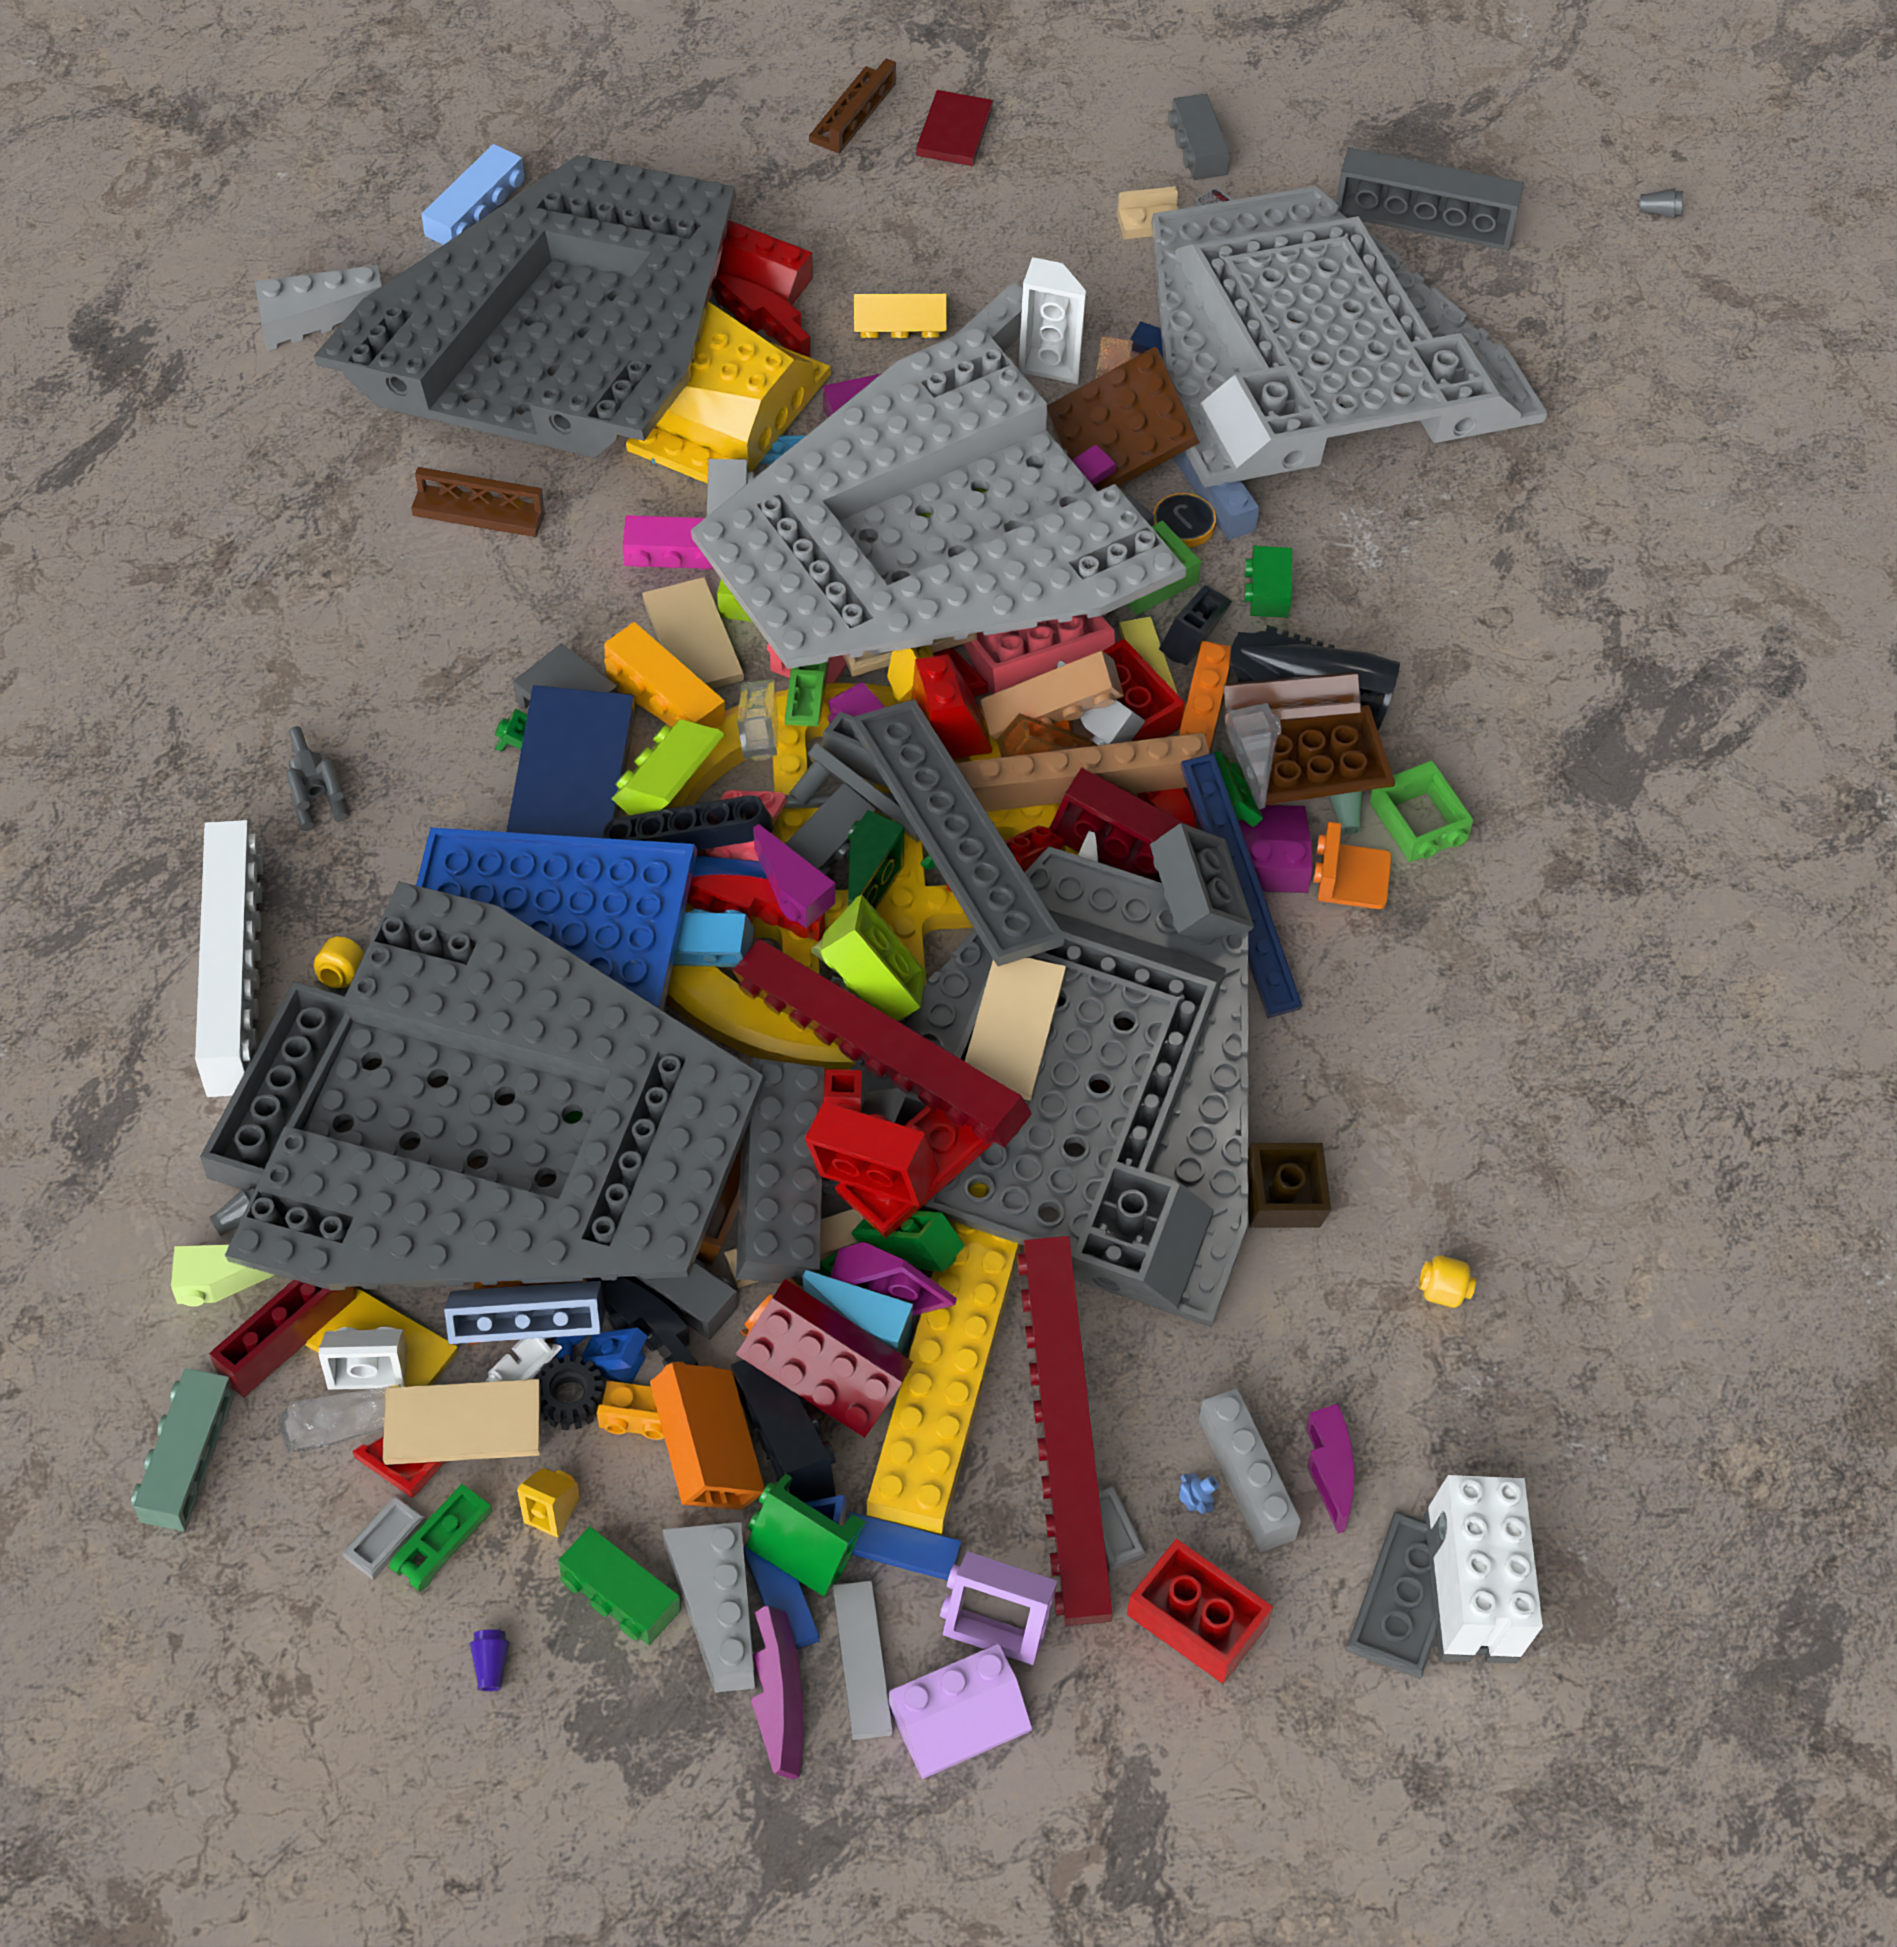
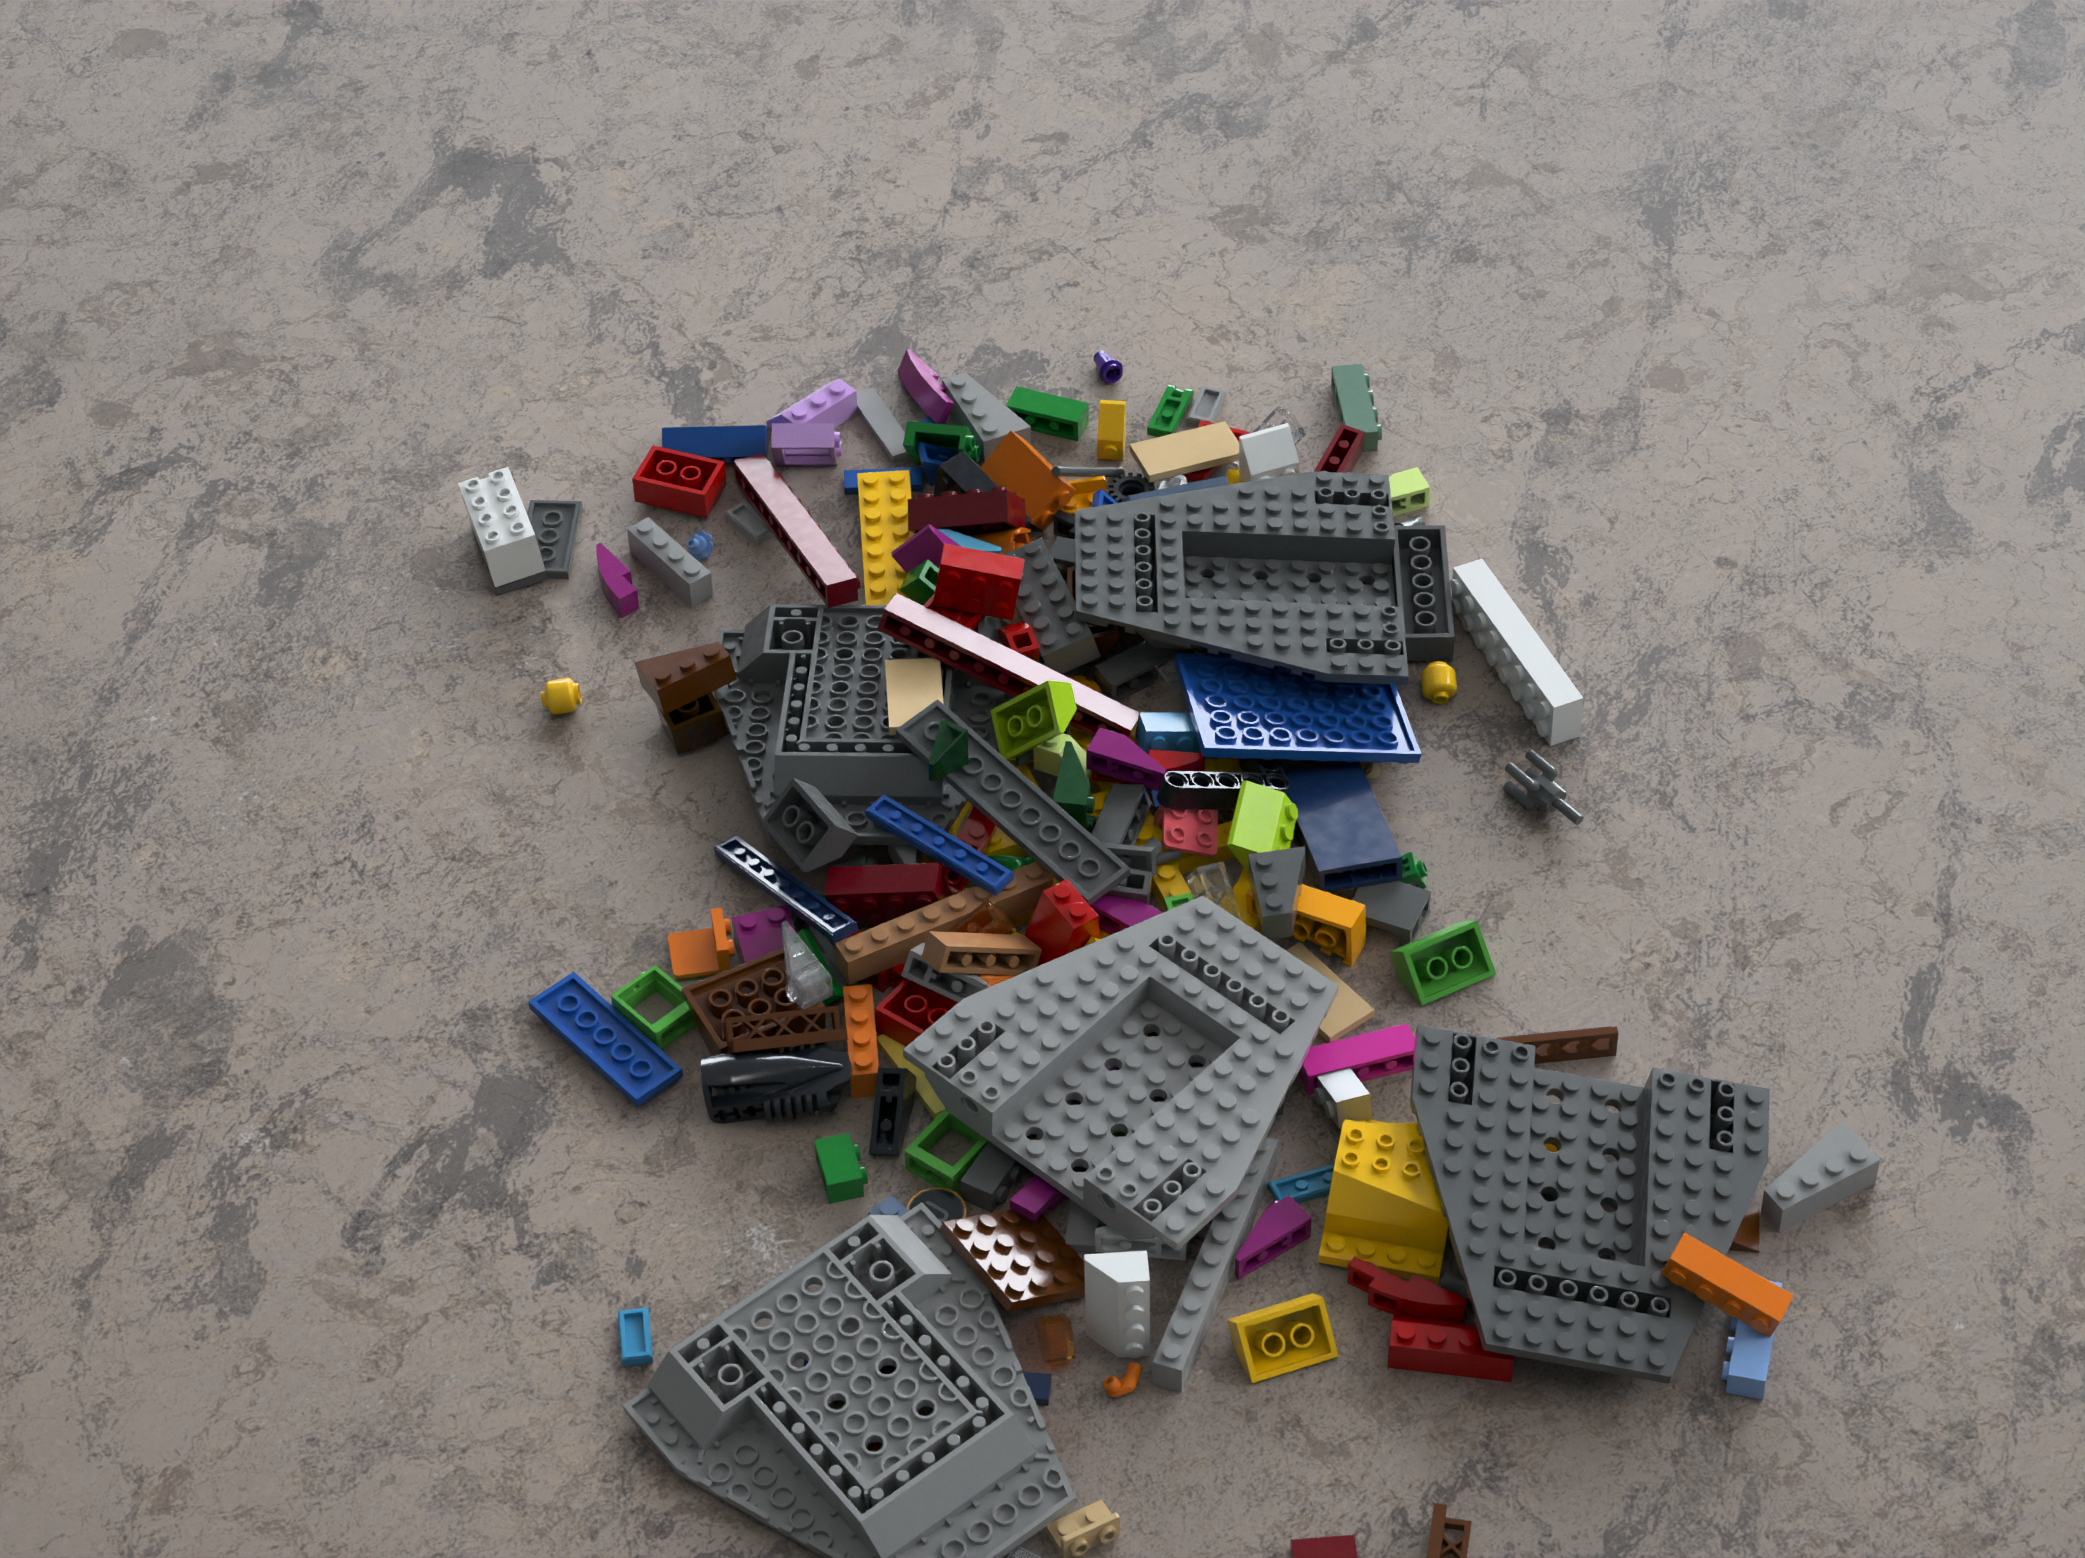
camera: 165 degrees right, 10 degrees down
none -> blue plate [528,972,683,1107]
none -> dark azure tile [618,1307,653,1367]
none -> reddish brown wedge [634,641,737,715]
none -> blue slope [662,425,768,463]
none -> blue tile [865,794,1014,896]
none -> dark green slope [928,719,969,781]
none -> dark grey bar [1052,466,1125,477]
none -> dark grey wedge [1248,847,1305,940]
none -> bright green slope [1389,920,1496,1006]
none -> orange brick [1661,1232,1794,1337]

